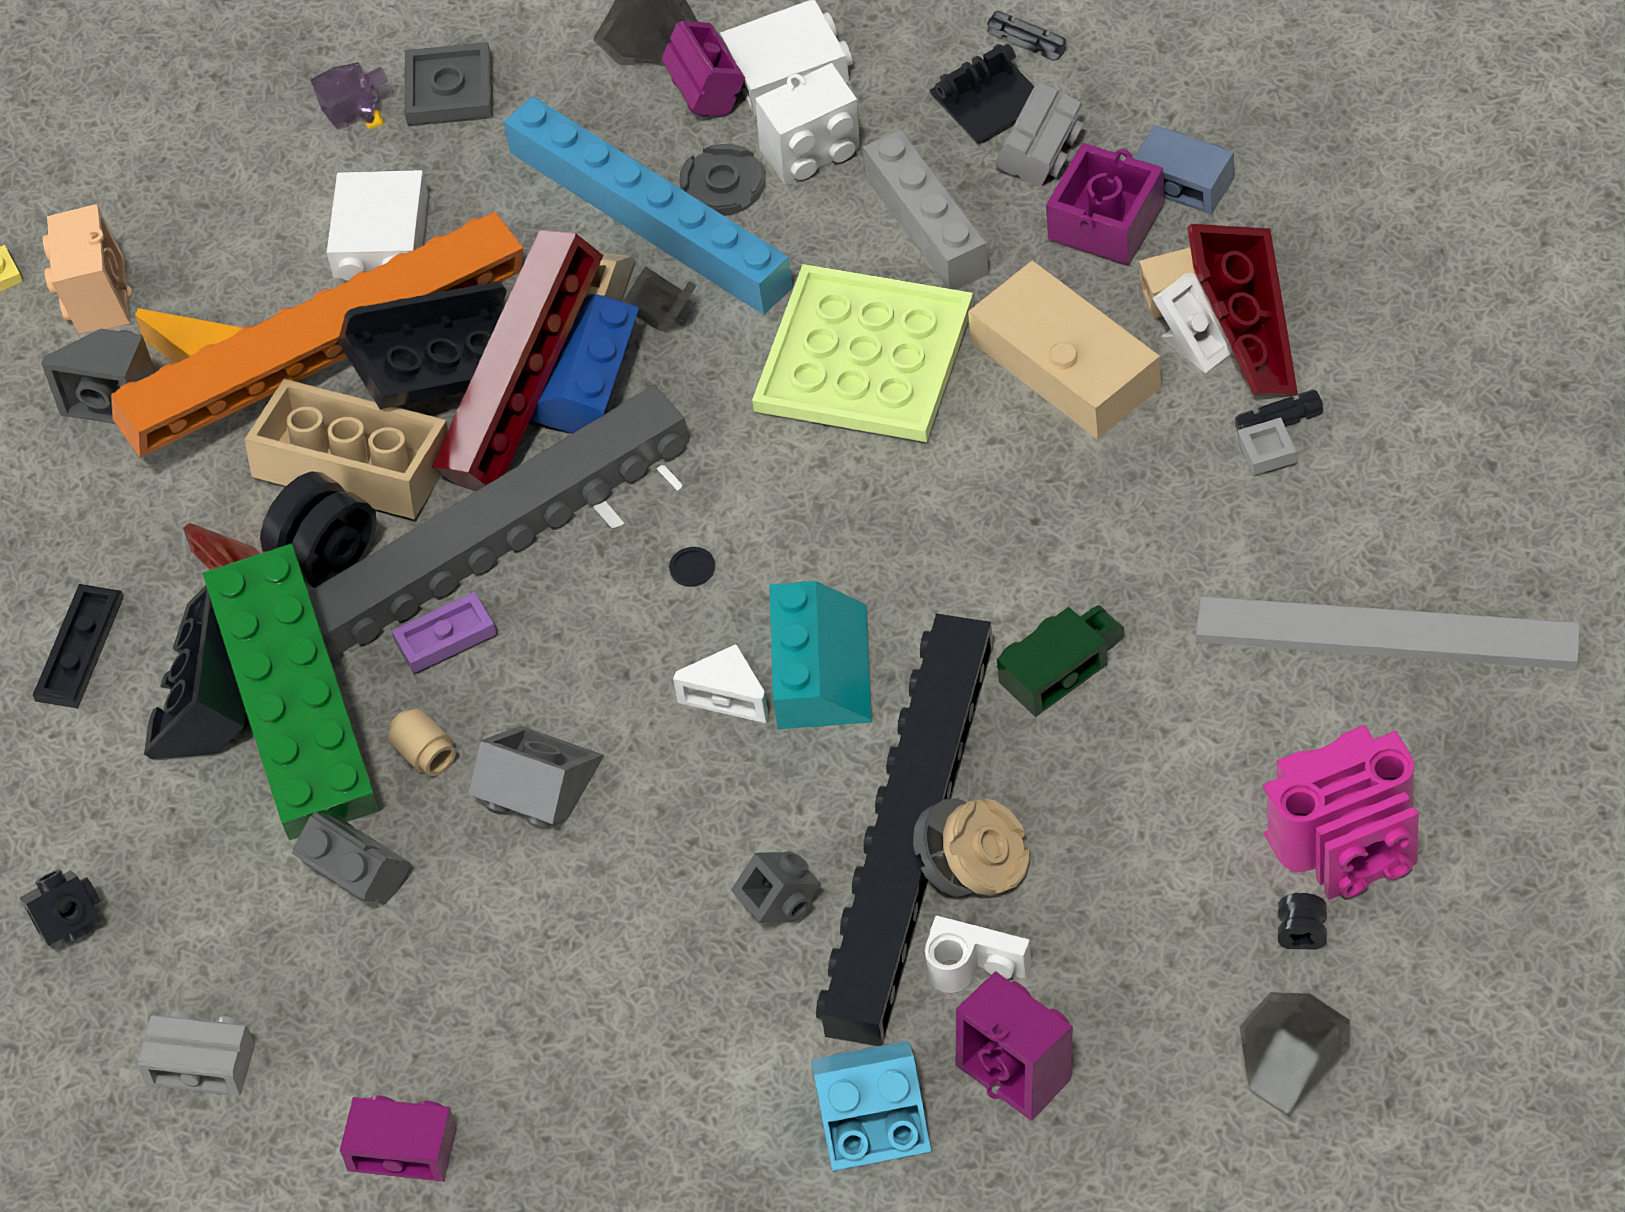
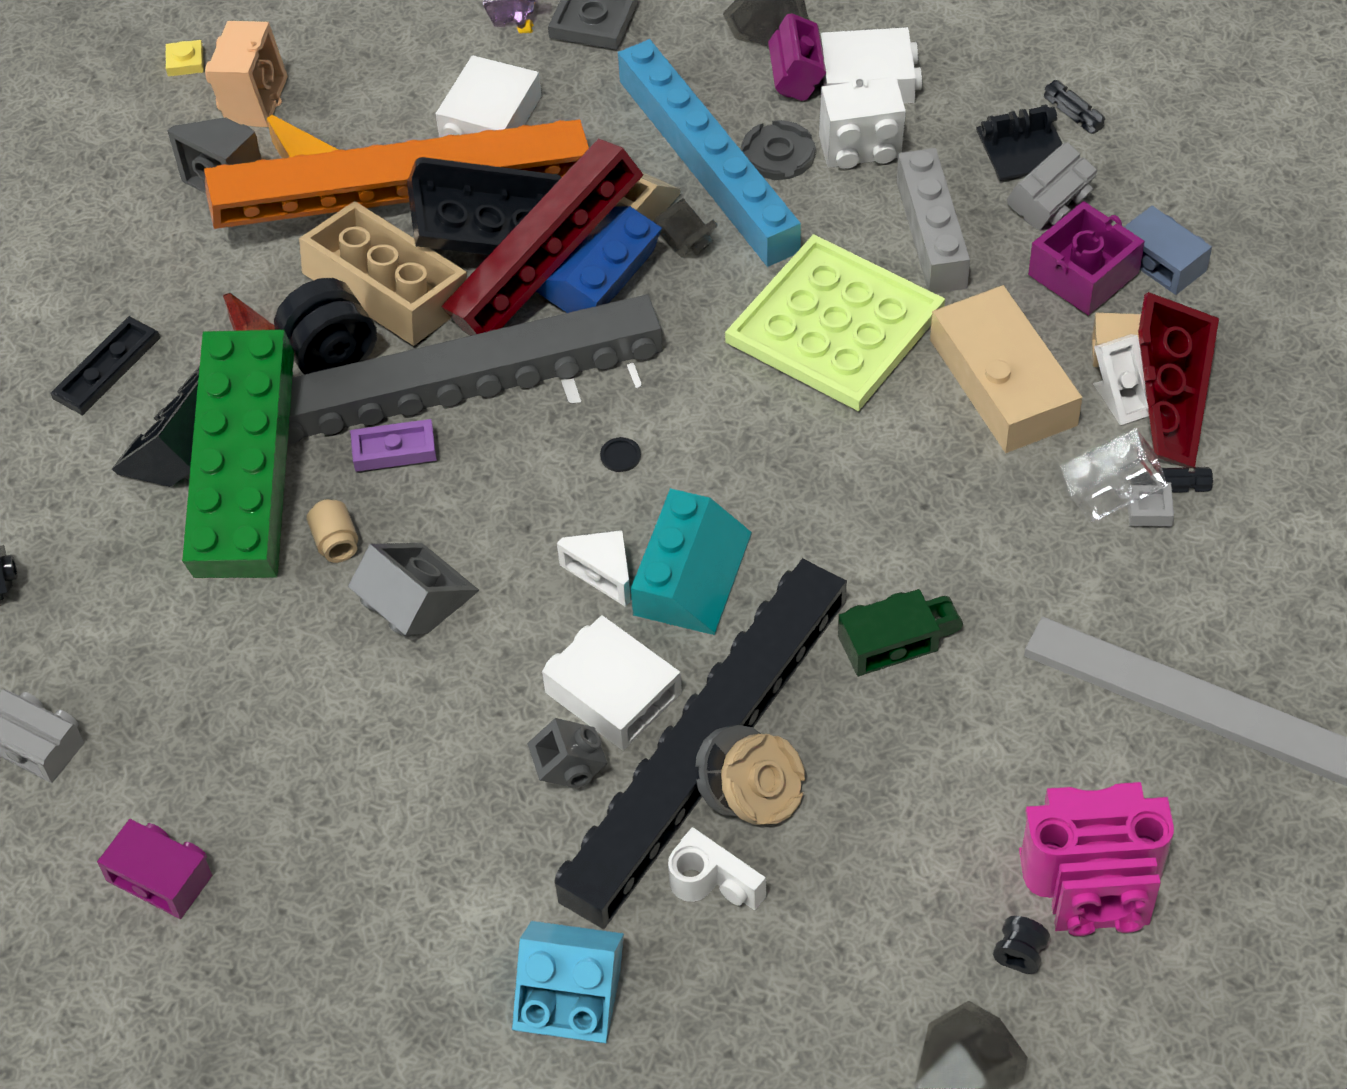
camera: 15 degrees right, 0 degrees up
dark grey brick [292,812,410,904] -> none
magenta brick [955,971,1073,1121] -> none
none -> white brick [542,615,682,751]
none -> clear brick [1061,428,1167,523]

